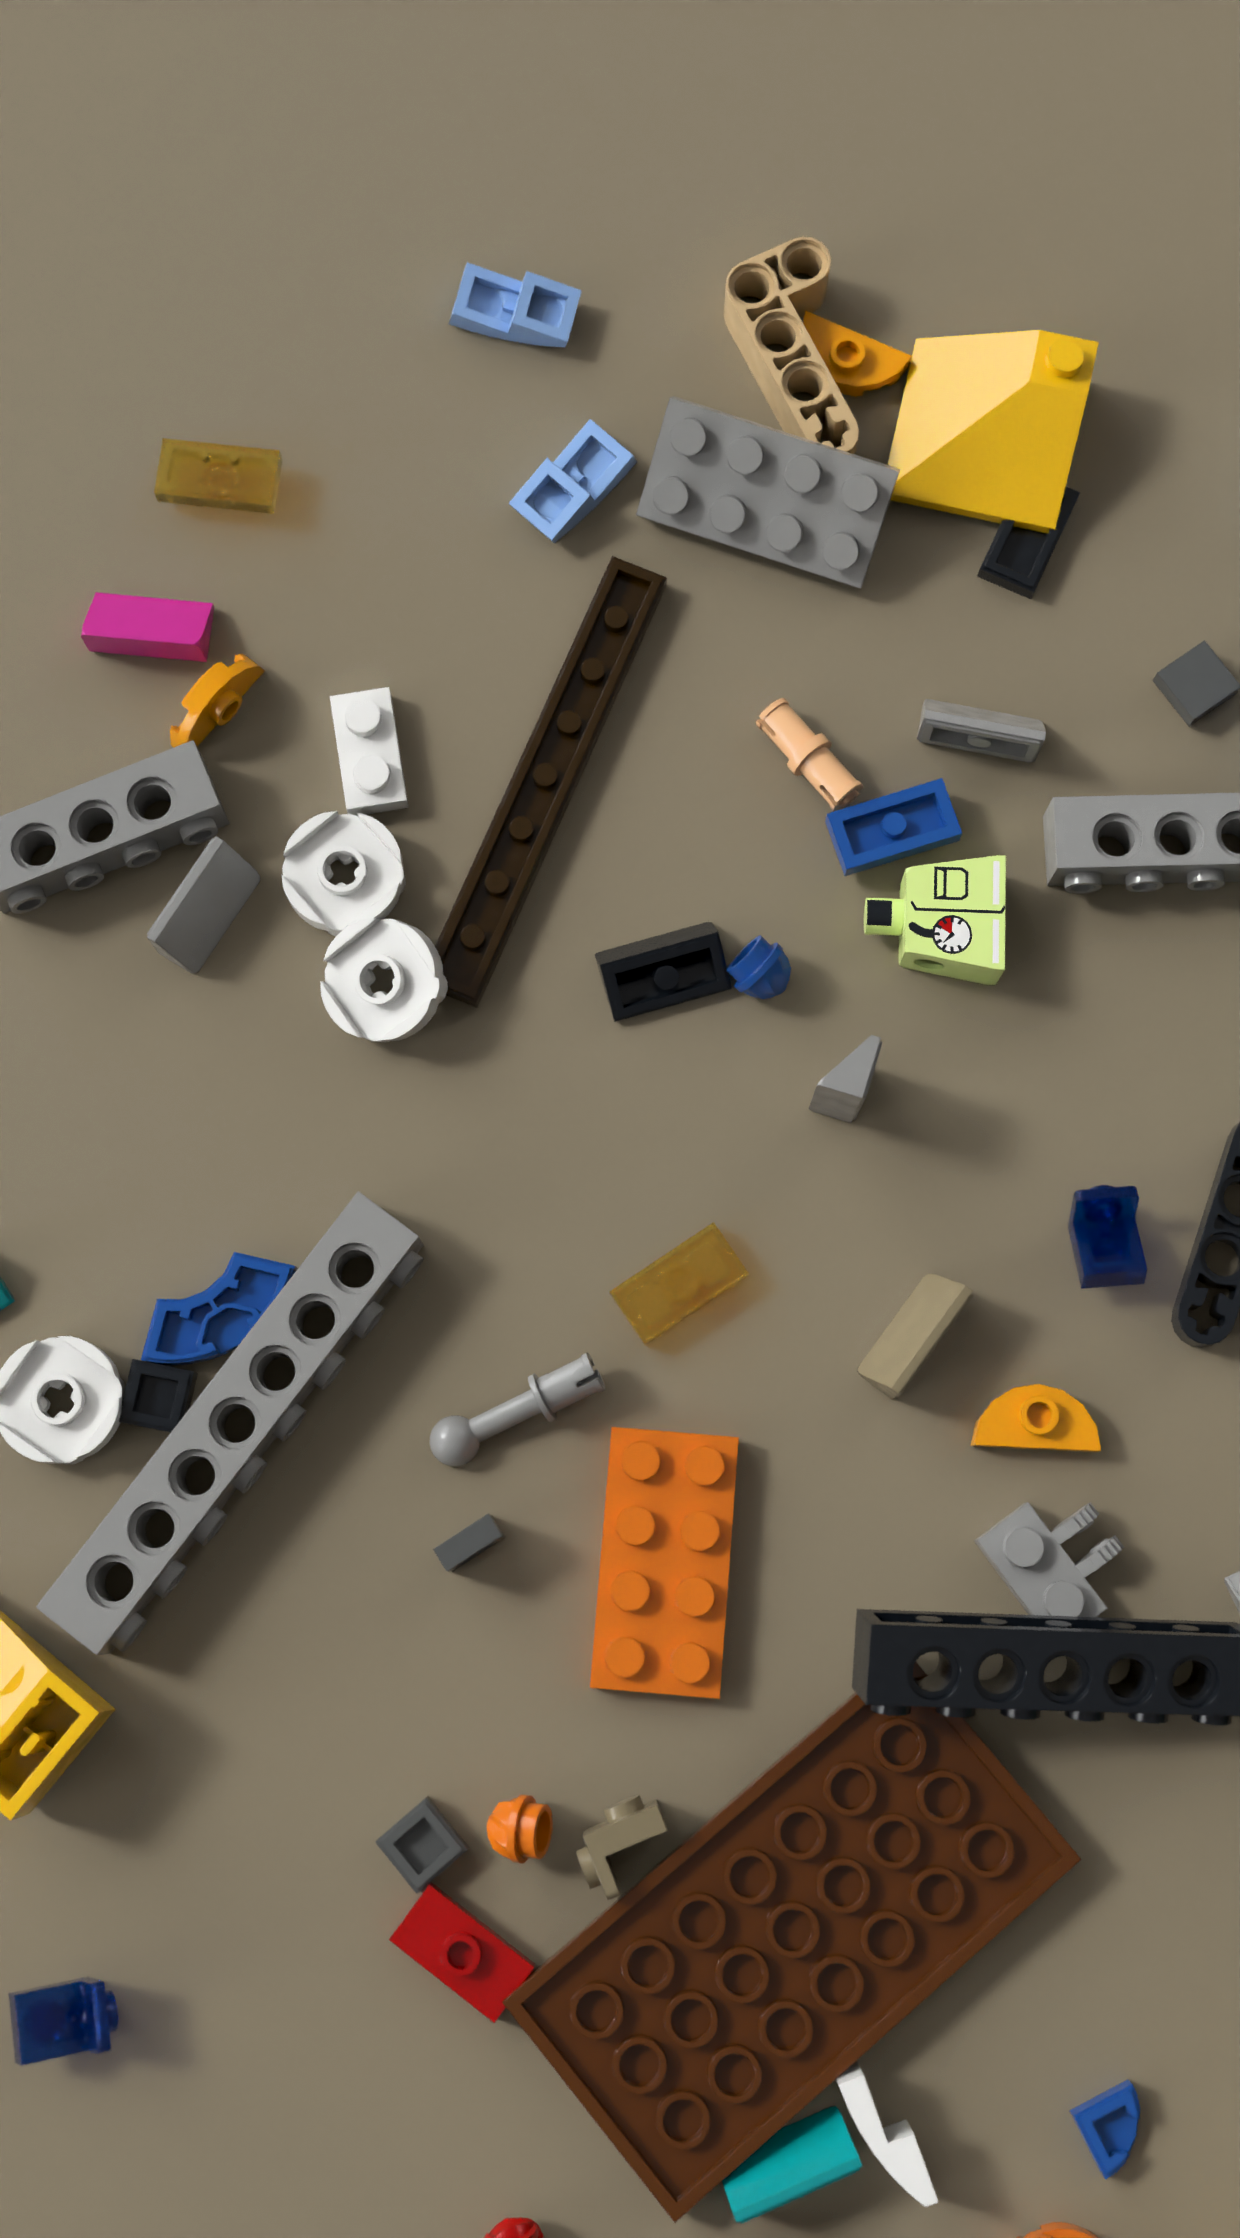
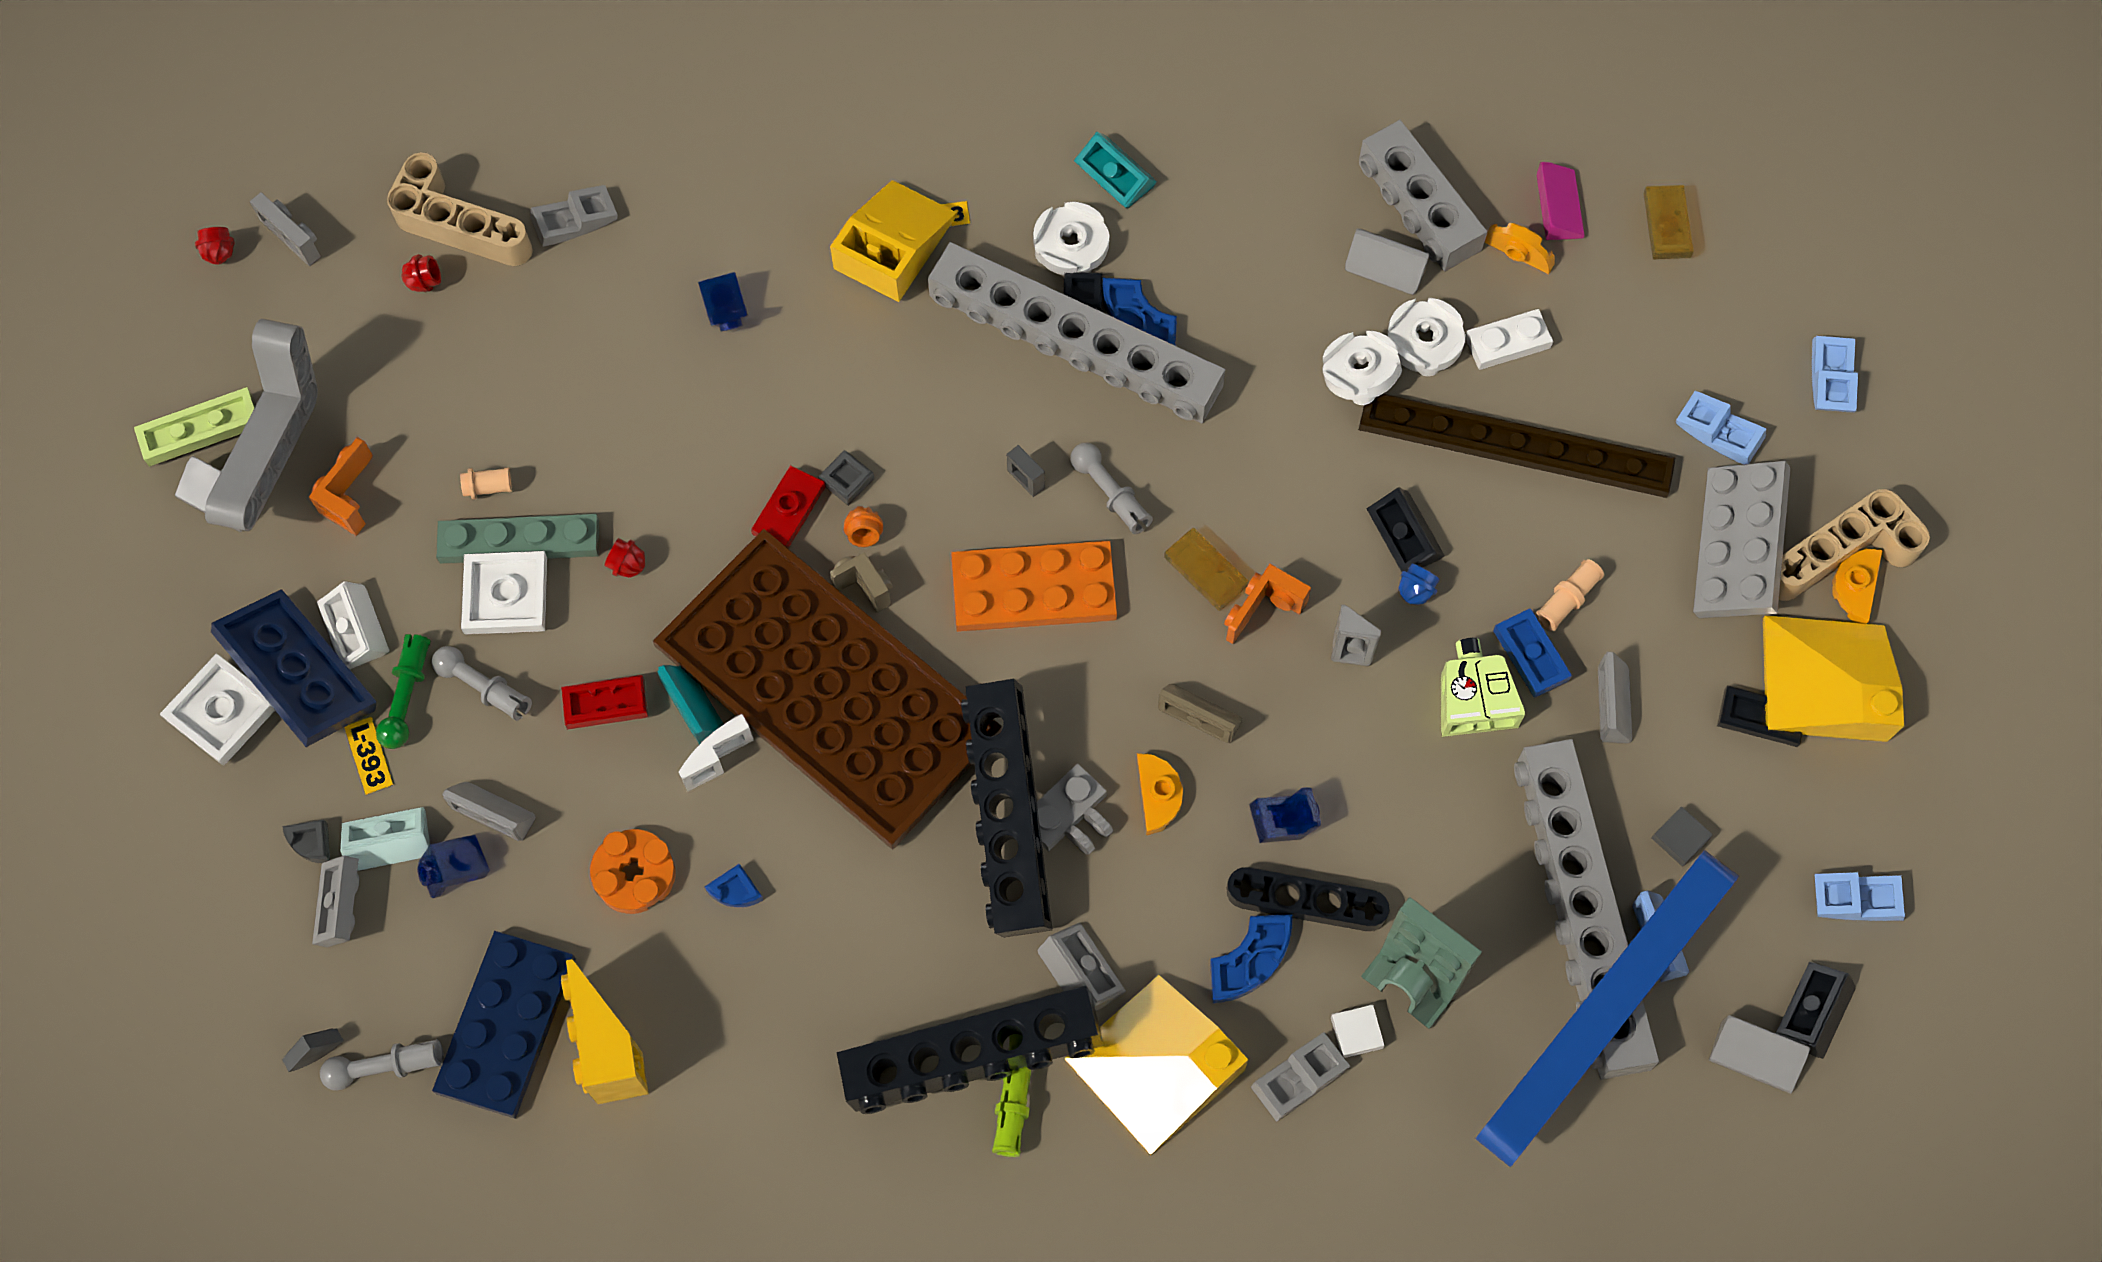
camera: 80 degrees right, 10 degrees down
none -> orange bracket [1224,564,1311,644]

